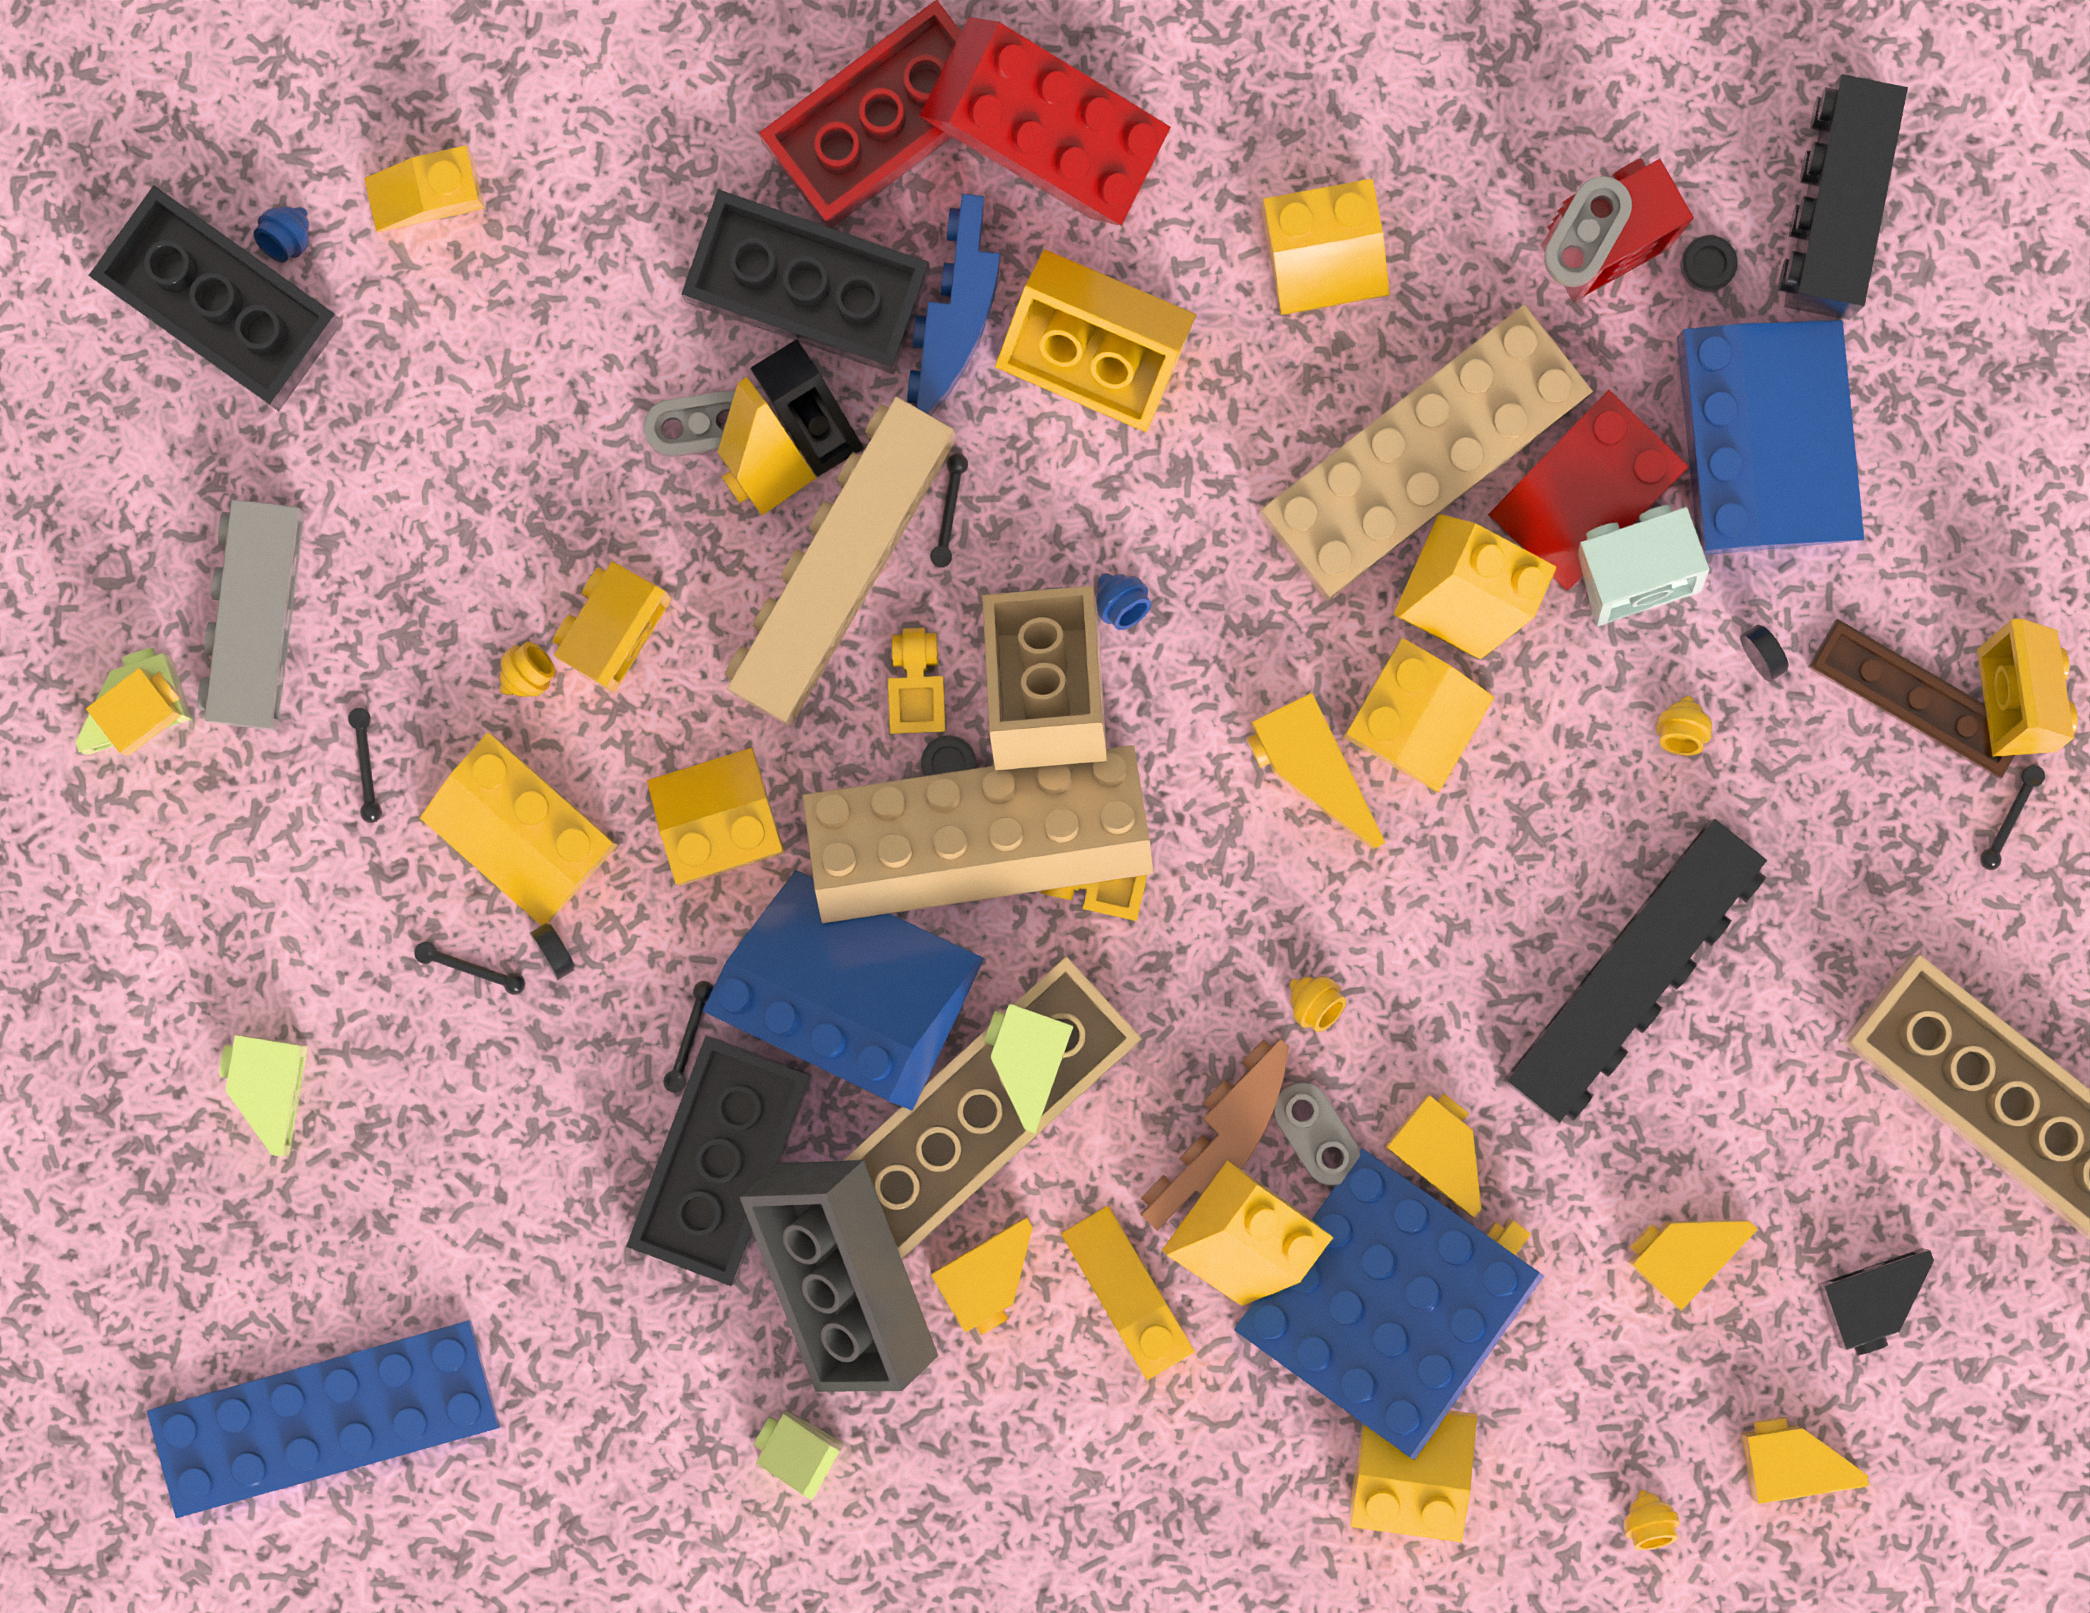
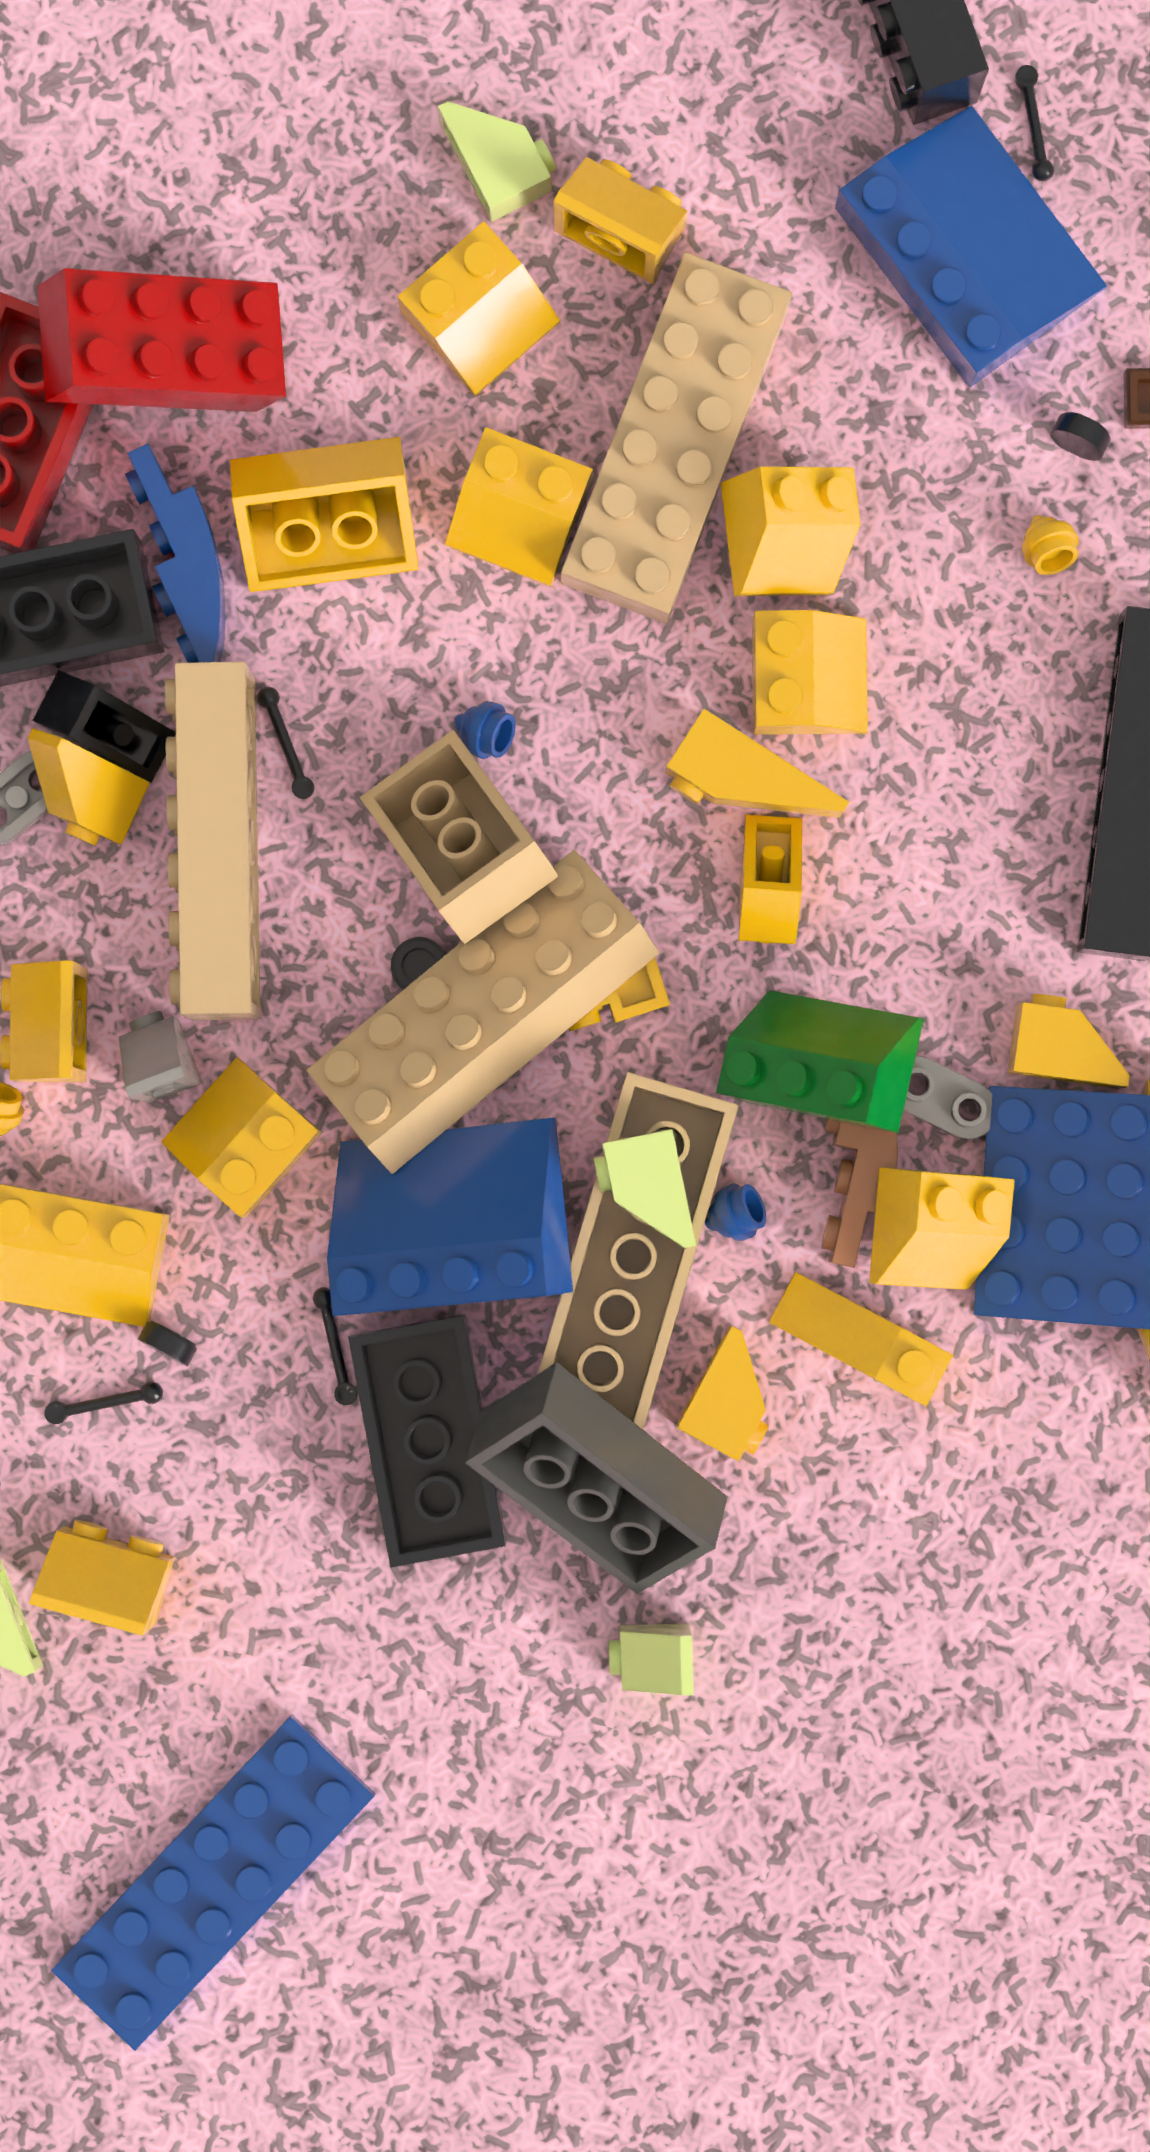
camera: 30 degrees left, 0 degrees up
yellow plate [888,627,946,734] -> none
yellow plate [1290,976,1347,1032] -> none
red slope [1488,390,1689,591] -> none
red brick [1541,158,1694,303] -> none
light grey plate [1544,176,1632,287] -> none
light aqua slope [1578,505,1709,627] -> none
black tile [1680,235,1738,292] -> none
none -> yellow slope [29,1520,174,1636]
none -> light grey slope [119,1011,203,1103]
none -> yellowish green slope [438,101,556,222]
none -> yellow slope [445,427,593,587]
none -> yellow slope [553,157,687,284]
none -> blue plate [705,1183,767,1241]
none -> green slope [716,990,924,1133]
none -> yellow slope [738,815,802,944]
none -> black hinge [1015,65,1054,182]

